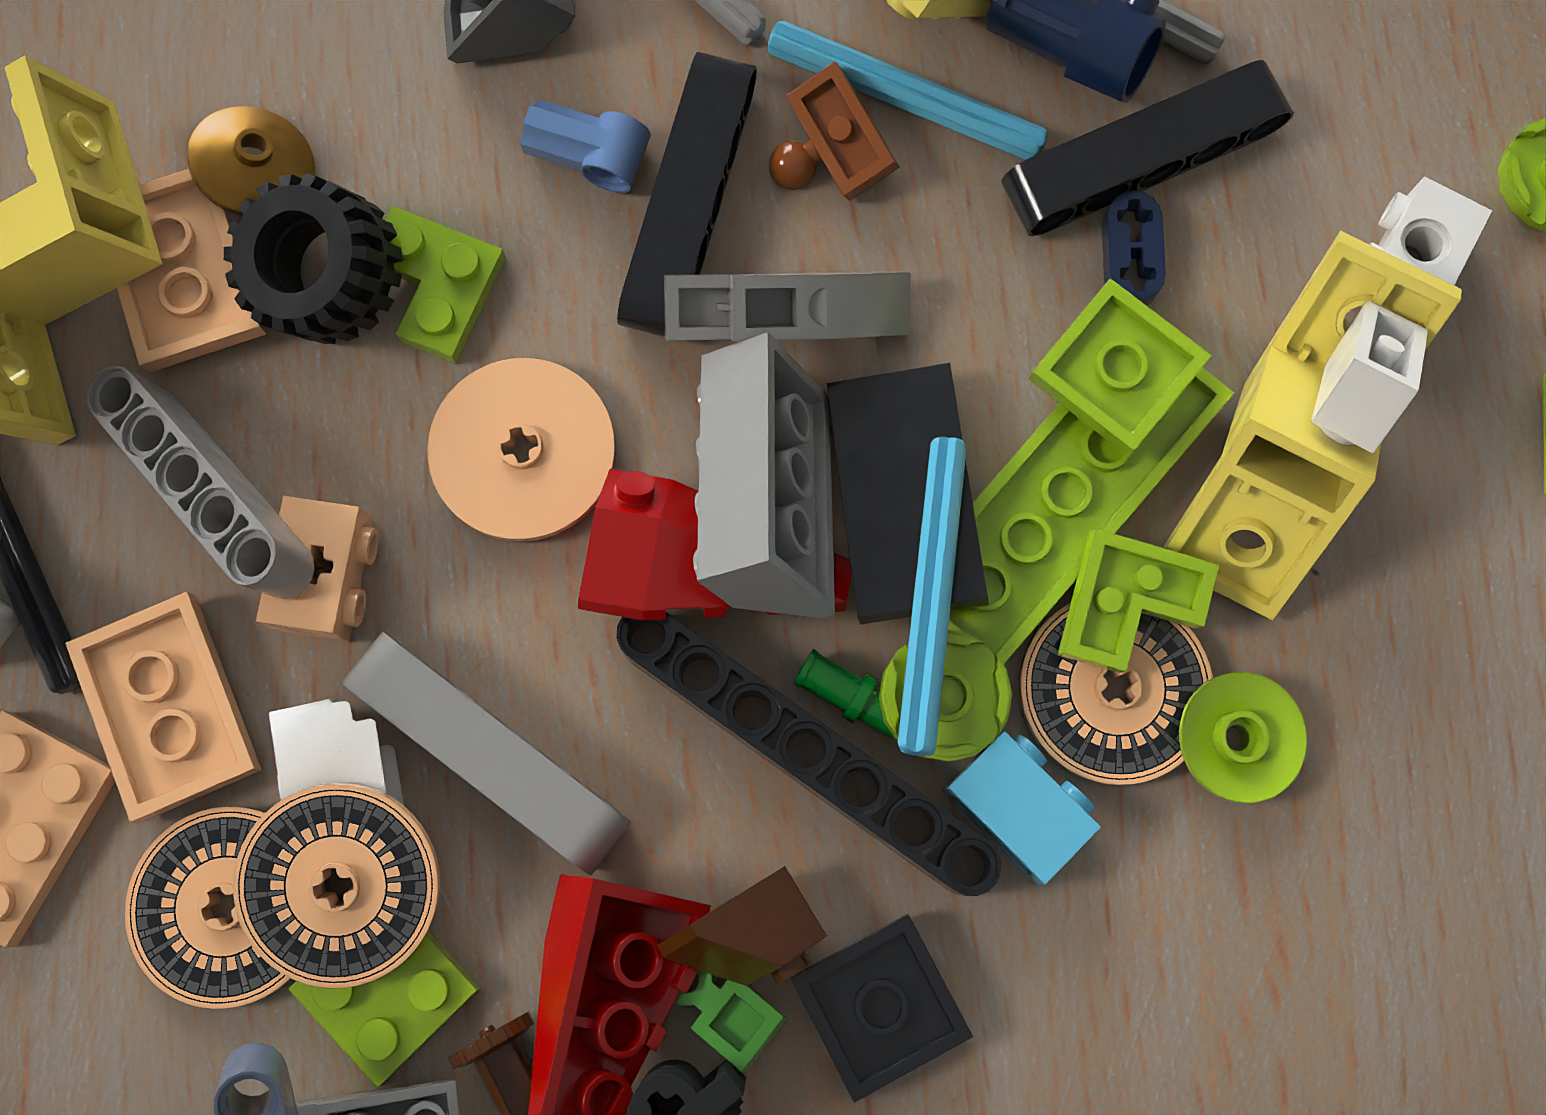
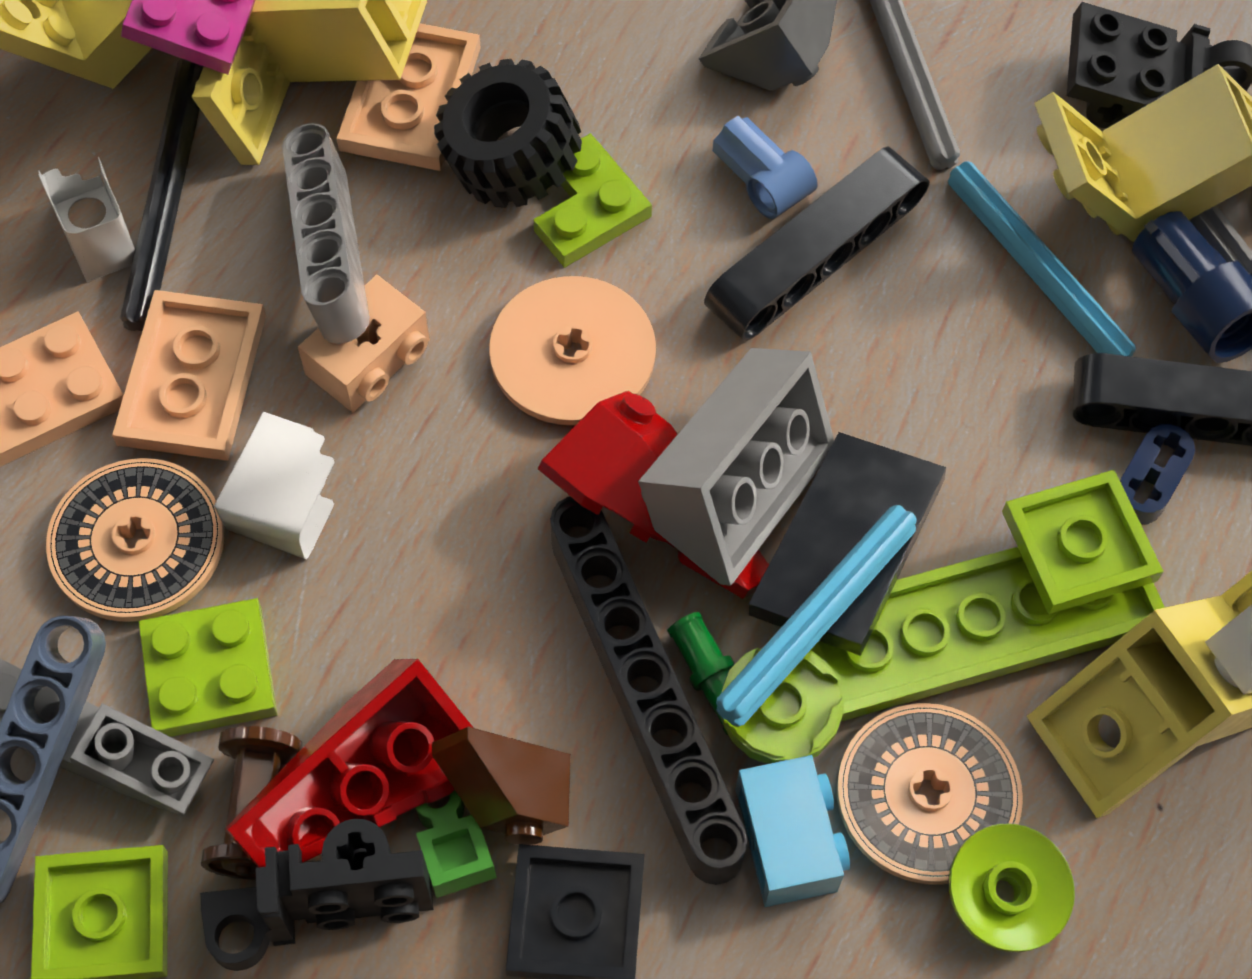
camera: 30 degrees right, 15 degrees down
pearl gold dish [187,106,314,216] -> none
piece [233,783,440,988] -> none
light grey beam [341,631,632,875] -> none
light grey slope [664,272,911,341] -> none
dark orange plate [769,61,900,201] -> none
lime plate [1058,528,1219,673] -> none

